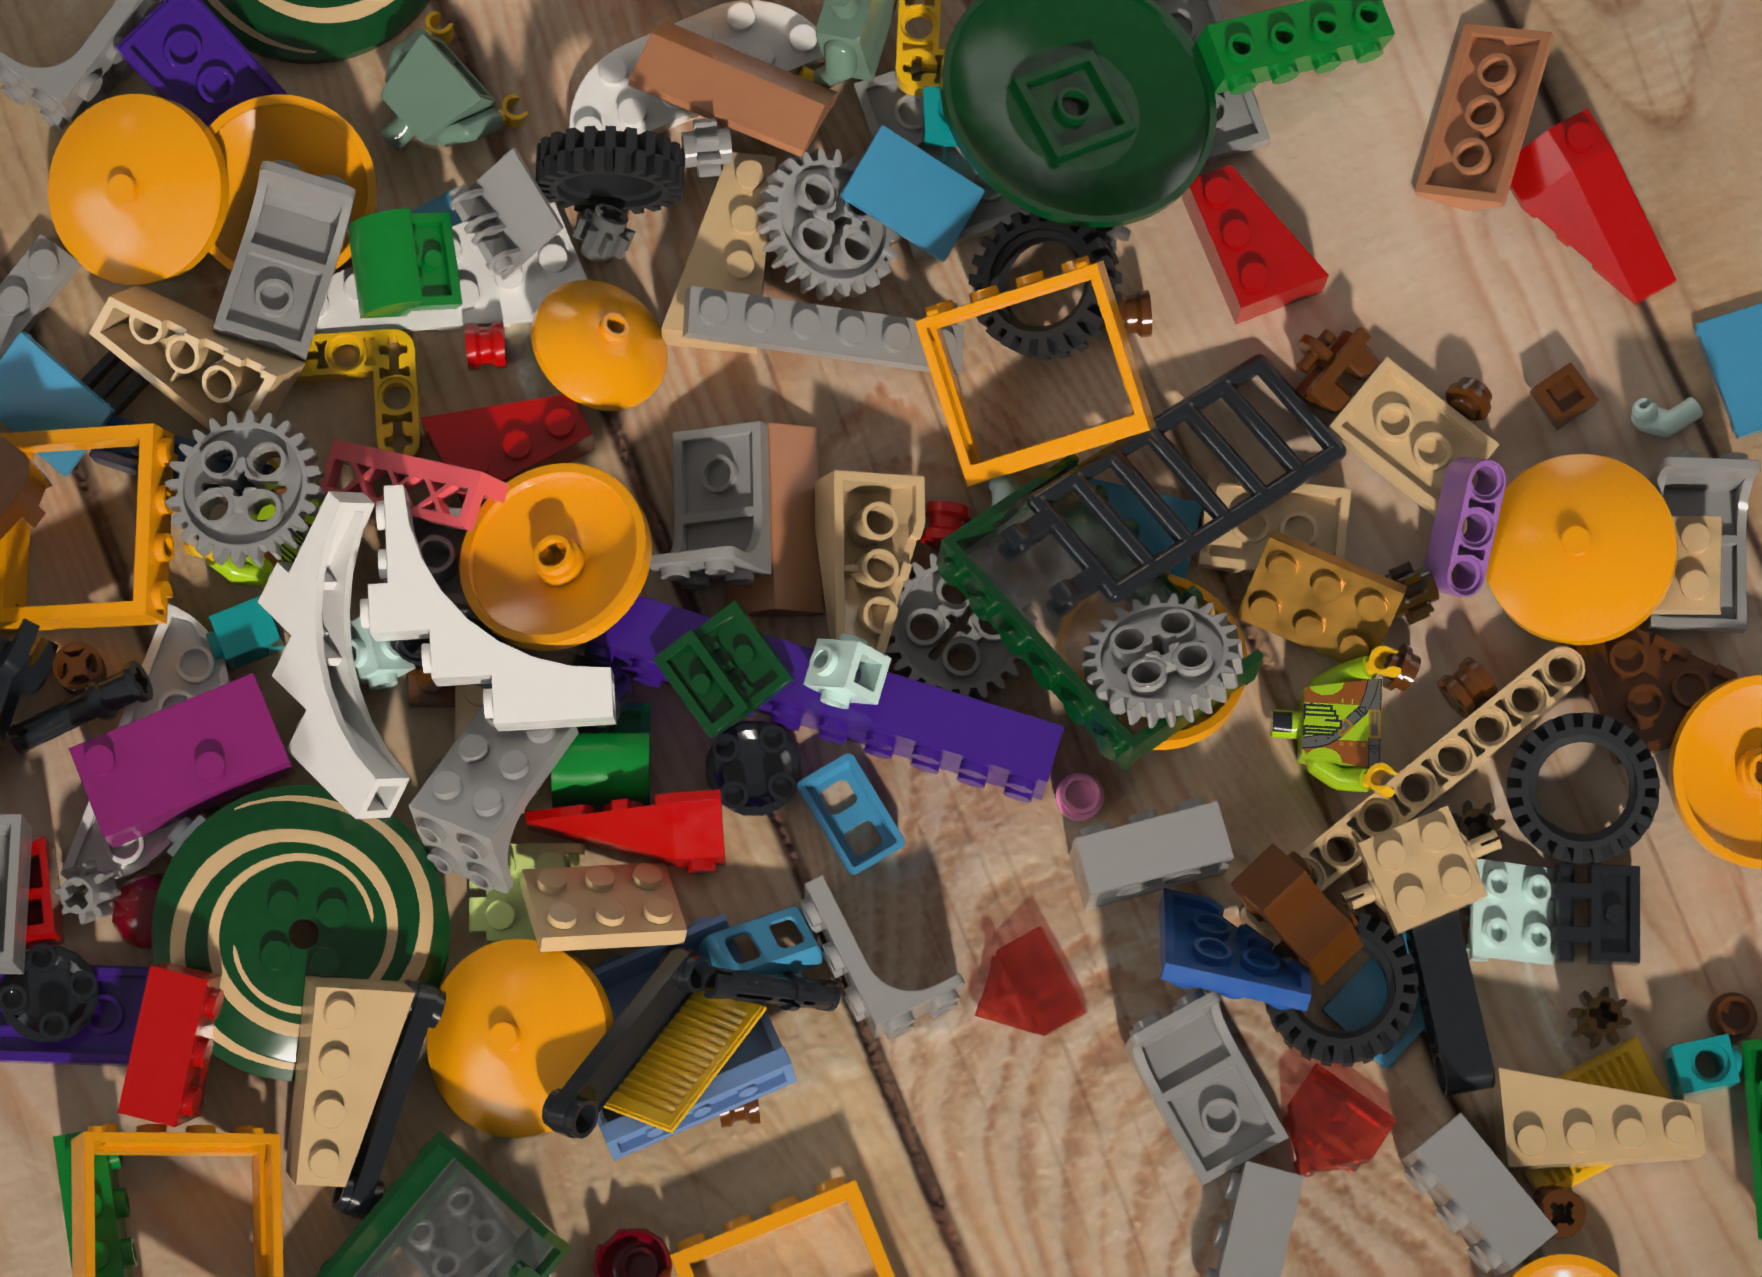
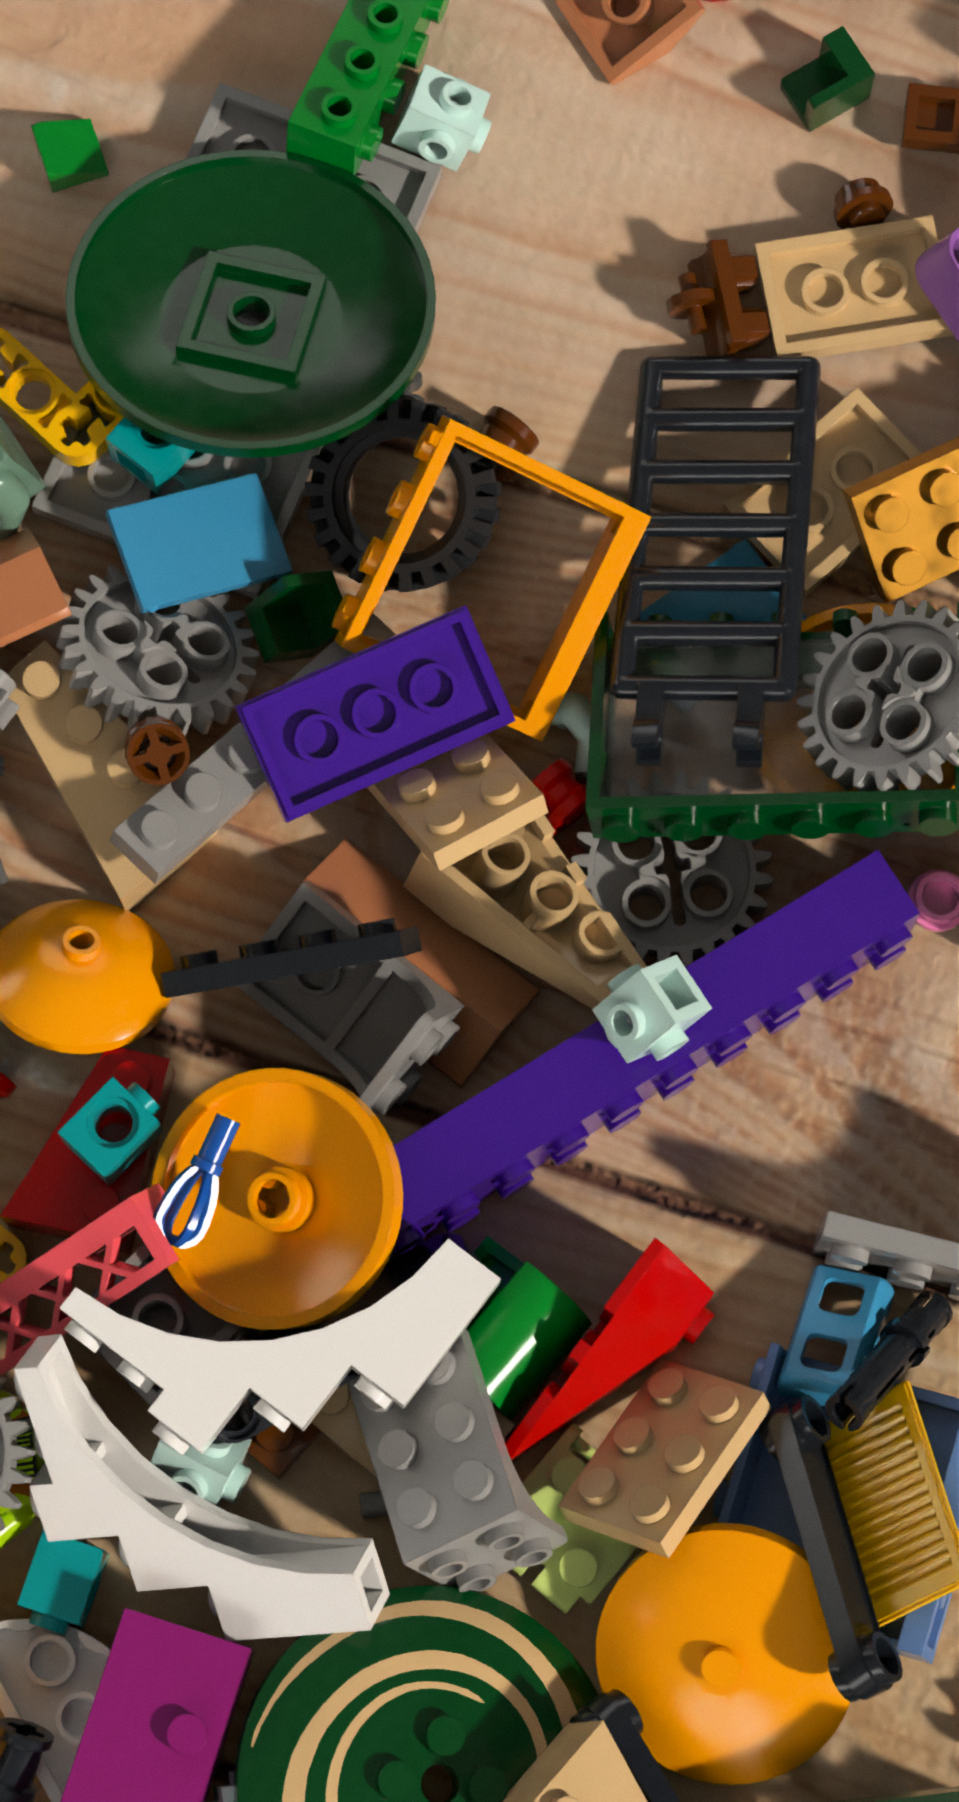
camera: 45 degrees left, 0 degrees up
dark green slope [653,600,796,738] -> none
black dish [706,721,801,816] -> none
dark azure piece [797,753,905,875] -> none
red wedge [1182,164,1329,325] -> none
none -> teal brick [58,1077,163,1187]
none -> reddish brown wheel [124,715,190,786]
none -> blue piece [153,1113,240,1249]
none -> black plate [160,918,422,998]
none -> dark purple tile [234,605,516,823]
none -> dark green panel [244,570,343,663]
none -> tan plate [366,734,549,871]
none -> light aqua brick [391,64,492,172]
none -> dark green panel [780,26,875,132]

